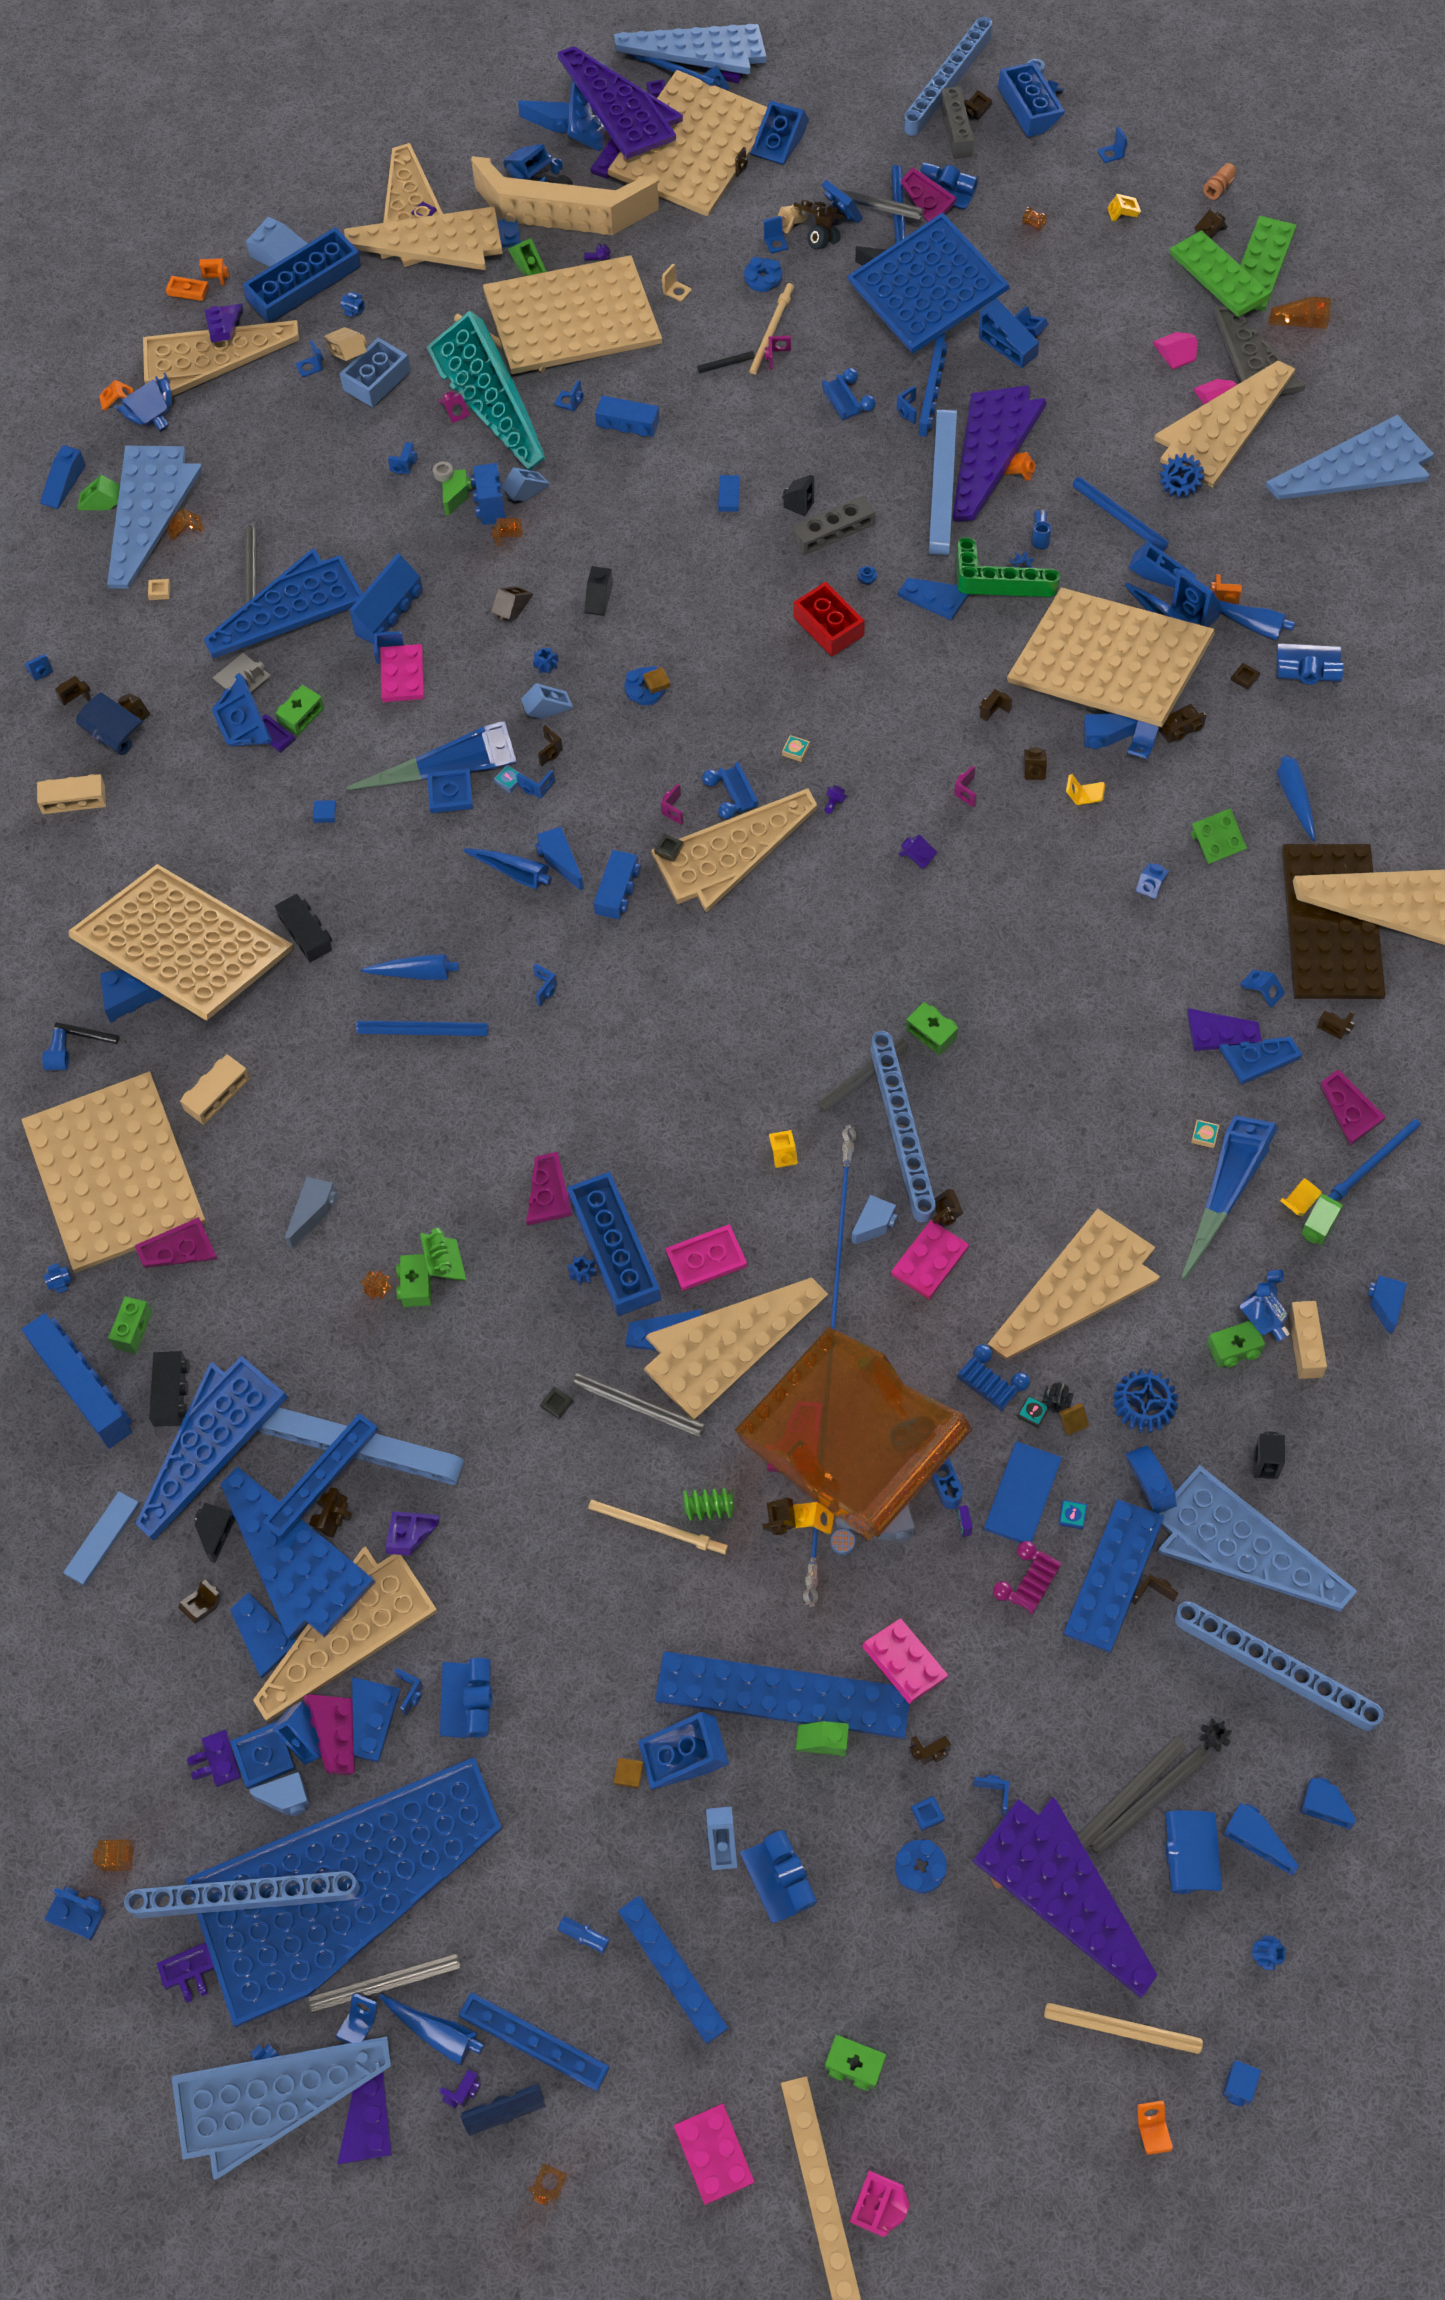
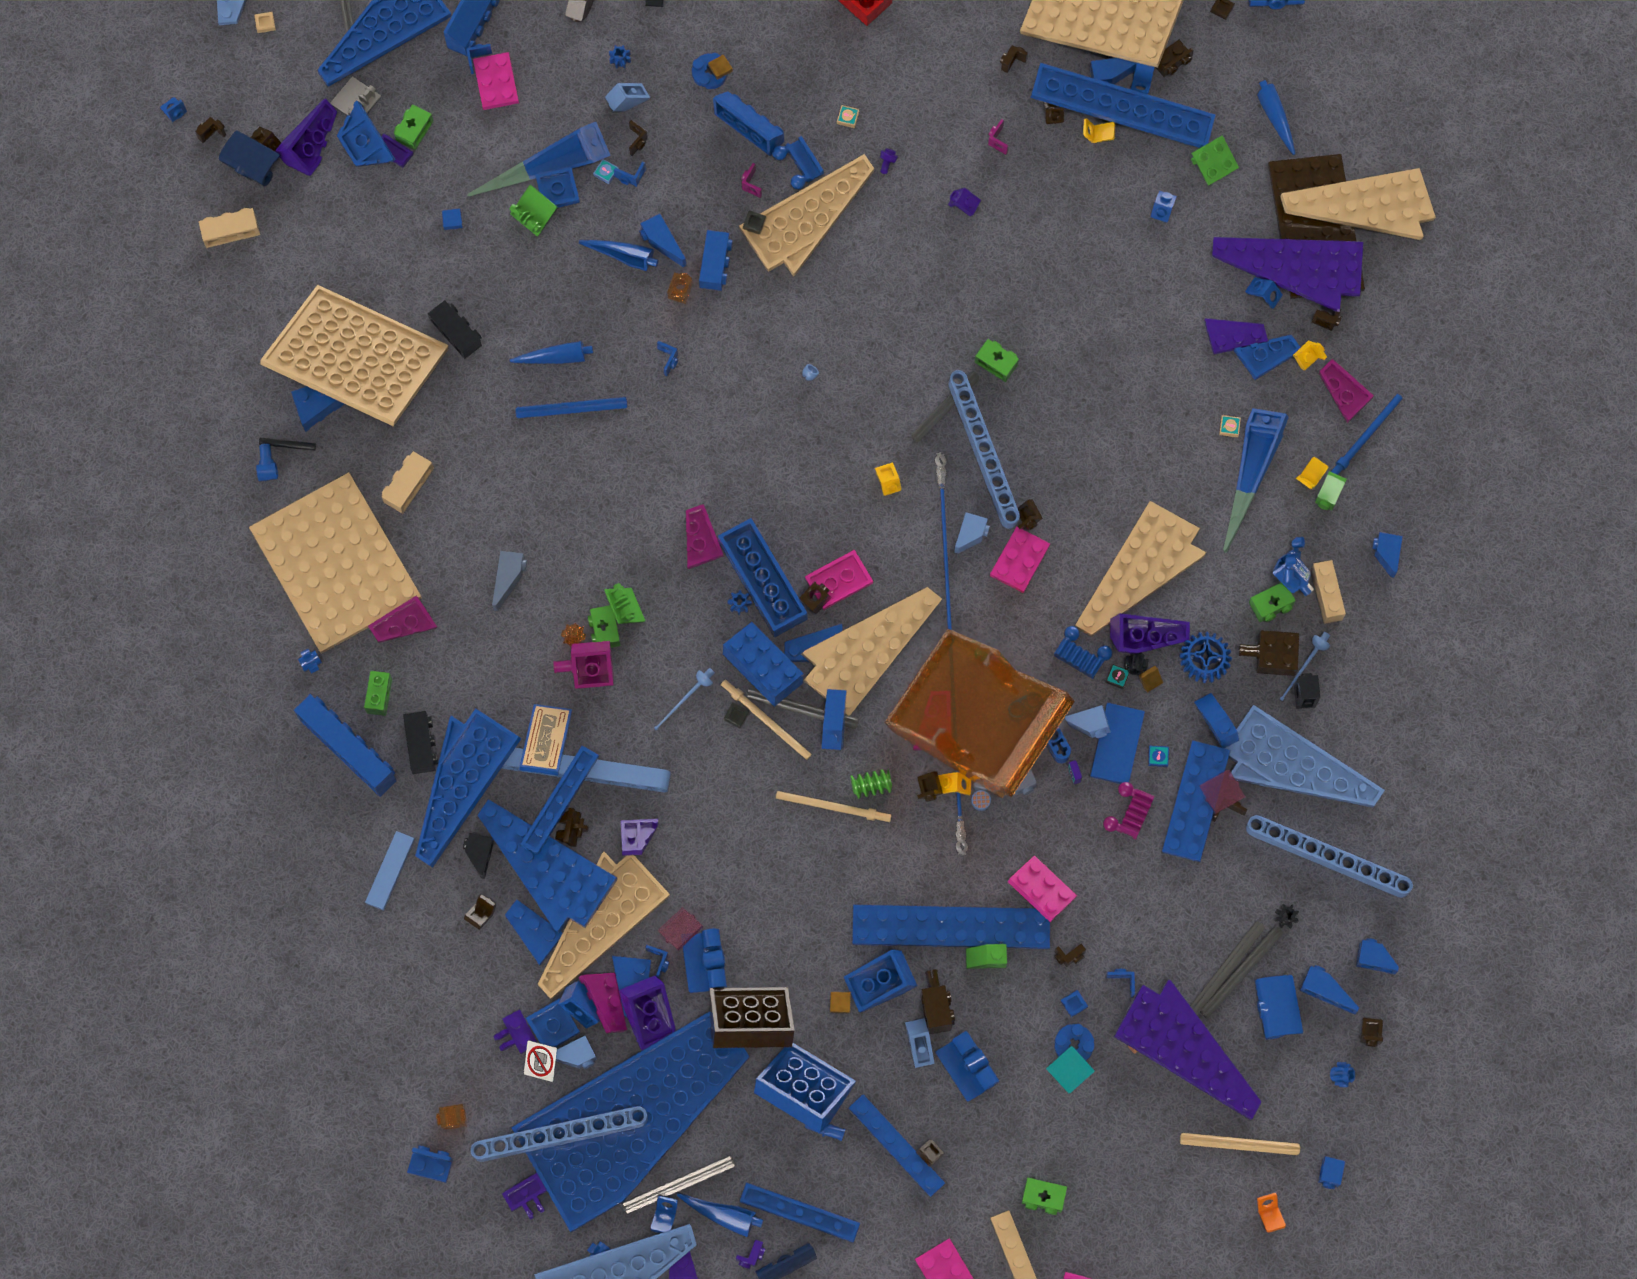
camera: 10 degrees left, 10 degrees up
none -> dark purple wedge [275,98,337,176]
none -> bright green hinge [509,184,557,237]
none -> tile [520,704,572,775]
none -> sticker [524,1041,557,1082]
none -> magenta brick [553,641,614,689]
none -> dark purple slope [619,976,676,1050]
none -> medium blue sword [654,668,715,730]
none -> clear pink piece [658,907,703,951]
none -> clear orange brick [667,272,693,304]
none -> dark brown slope [709,987,795,1048]
none -> blue slope [713,91,784,156]
none -> tan bar [721,679,812,760]
none -> blue brick [723,622,804,707]
none -> blue slope [754,1043,856,1133]
none -> dark brown brick [799,582,831,614]
none -> medium blue hinge [802,364,819,381]
none -> blue slope [822,689,847,750]
none -> dark brown tile [916,1139,945,1167]
none -> dark brown brick [921,969,955,1035]
none -> blue plate [1030,63,1215,148]
none -> teal sticker [1046,1046,1095,1093]
none -> medium blue slope [1065,705,1111,738]
none -> dark purple wedge [1110,613,1190,654]
none -> clear pink piece [1199,769,1245,814]
none -> dark purple wing [1212,237,1363,312]
none -> dark brown brick [1239,630,1299,676]
none -> medium blue sword [1280,632,1330,701]
none -> yellow bracket [1293,340,1327,370]
none -> dark brown bracket [1360,1018,1383,1047]

